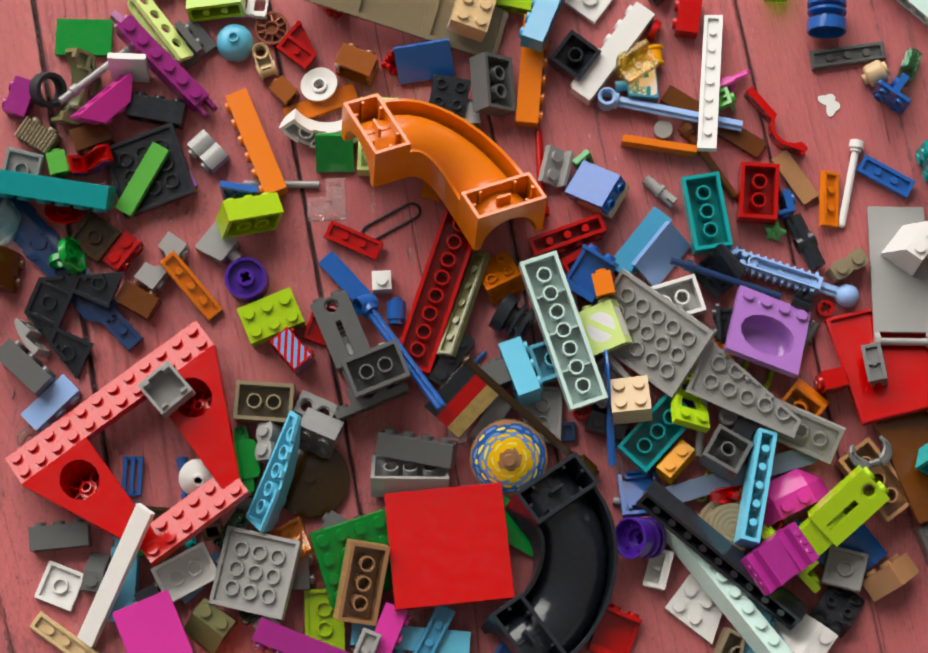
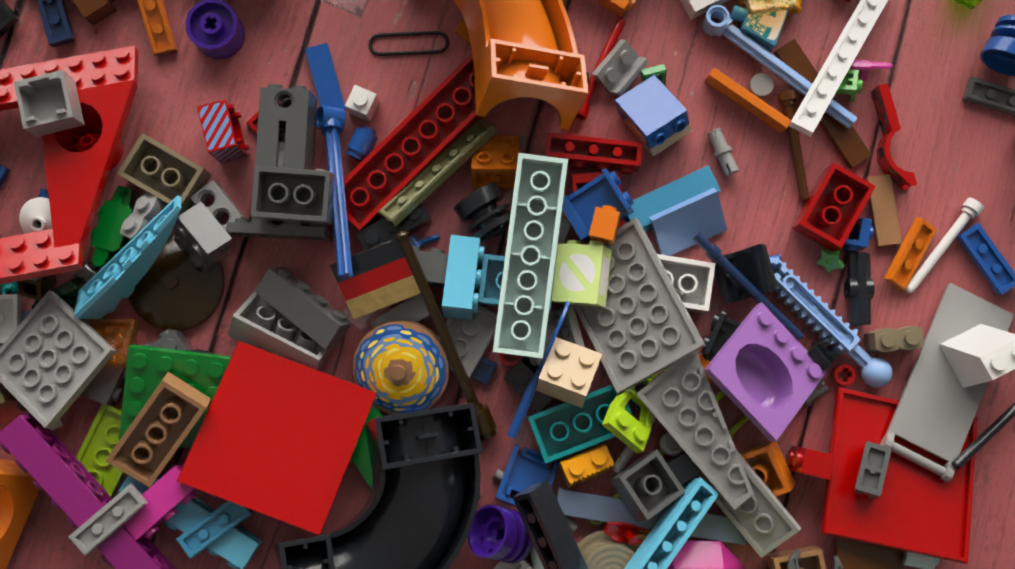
camera: 25 degrees right, 5 degrees up
lime brick [237,287,306,348] -> none
red plate [324,220,384,261] -> none
teal brick [679,171,733,256] -> none
white sticker [818,94,840,117] -> none

